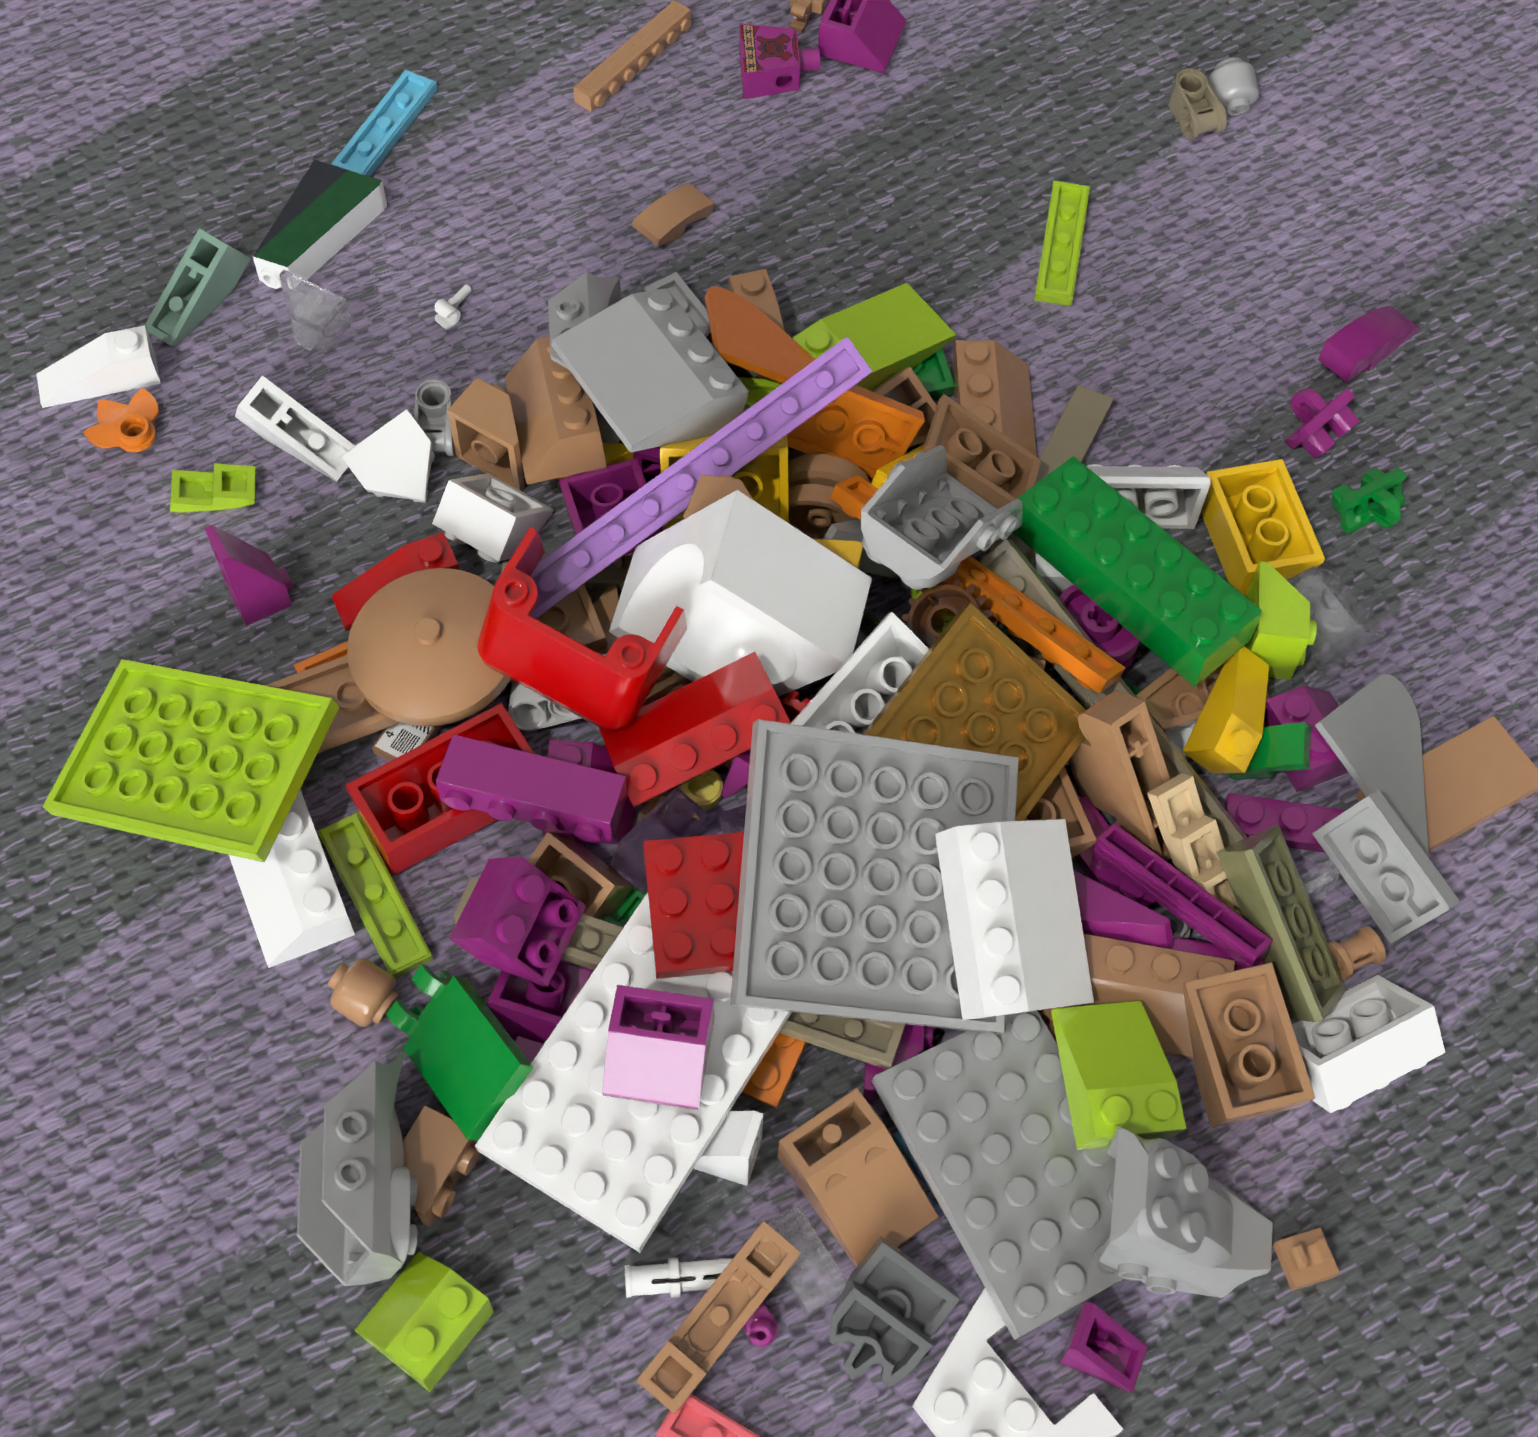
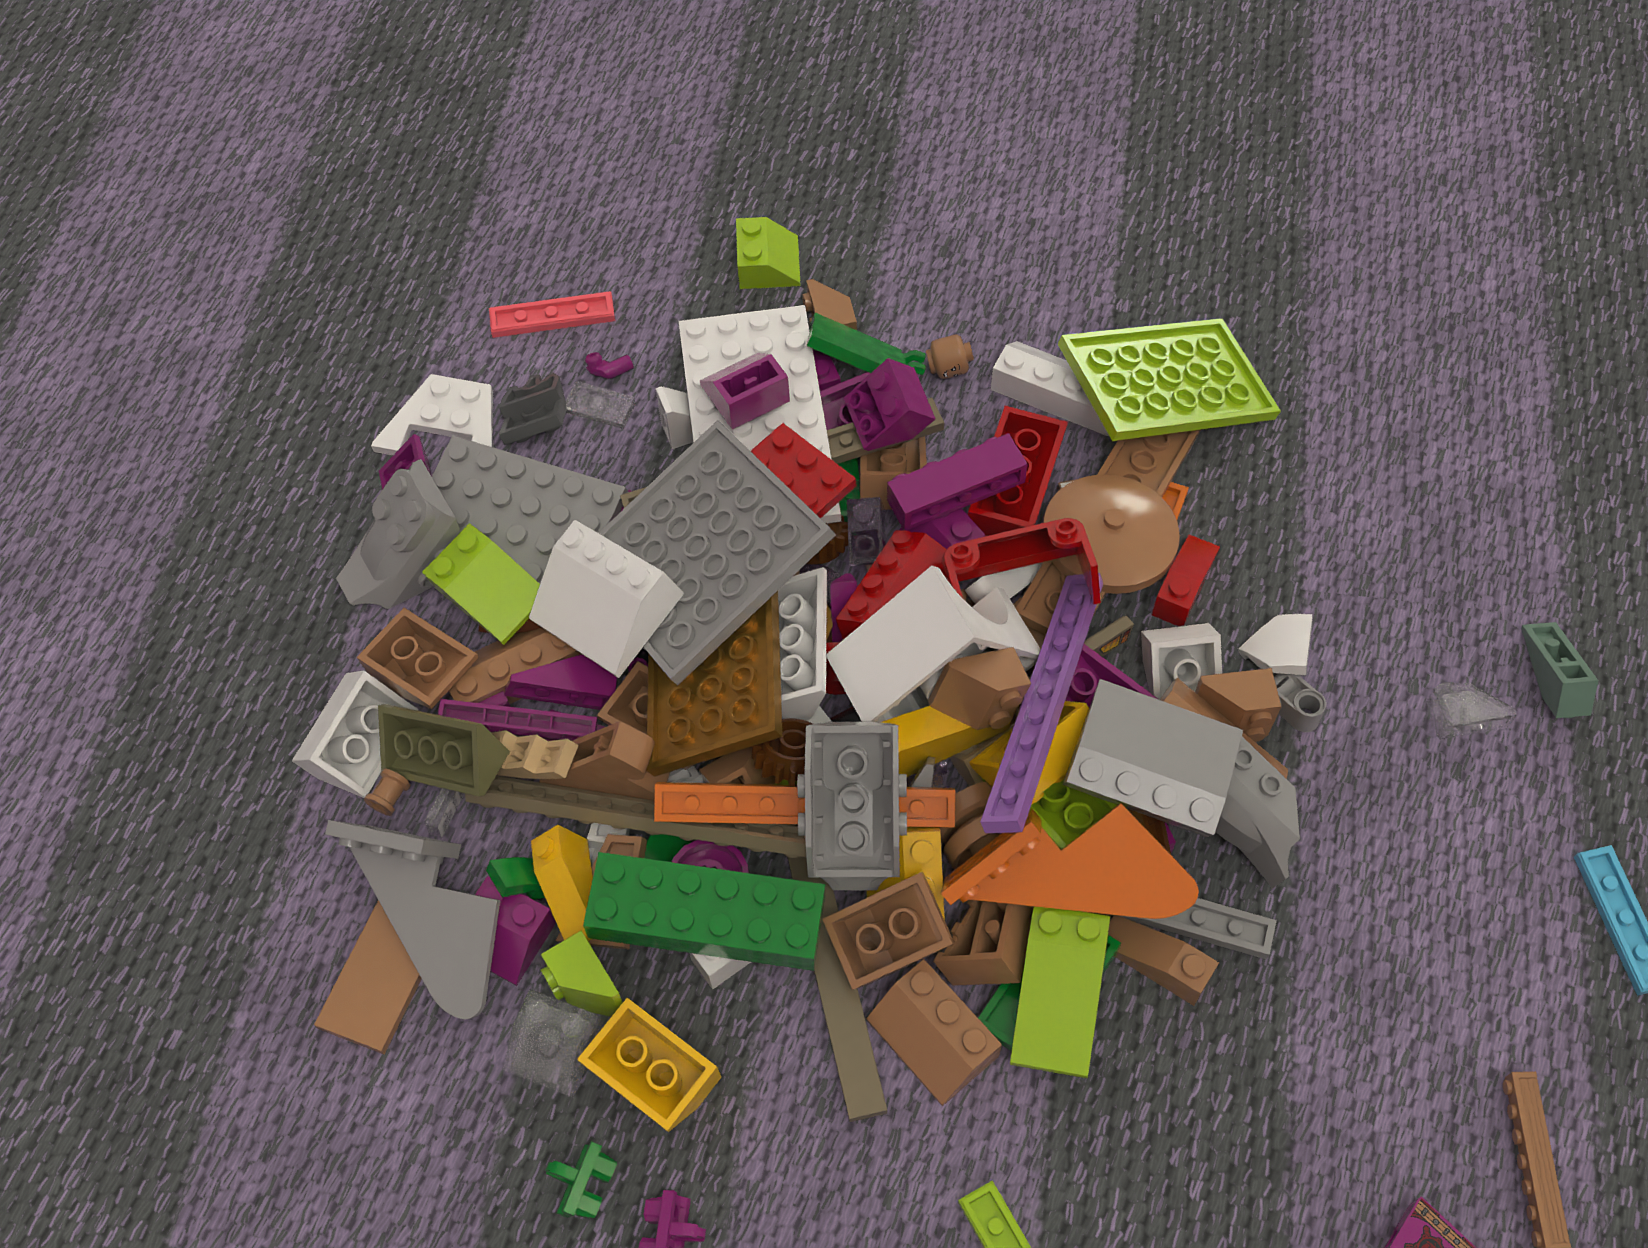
camera: 145 degrees right, 0 degrees up
white slope [37,325,161,408] -> none
orange plate [83,388,159,452] -> none
lime slope [170,463,255,513] -> none
magenta slope [204,525,294,626] -> none
white slope [235,375,355,482] -> none
slope [253,160,387,291] -> none
light grey slope [297,1051,417,1286] -> none
lime tile [317,812,433,979] -> none
white hand [435,285,472,330] -> none
white pin [625,1258,733,1298] -> none
medium nougat slope [632,183,715,246] -> none
medium nougat slope [636,1221,801,1414] -> none
medium nougat slope [778,1088,939,1267] -> none
white slope [1087,464,1211,529] -> none
magenta plate [1225,793,1346,853] -> none
medium nougat tile [1273,1227,1340,1291] -> none

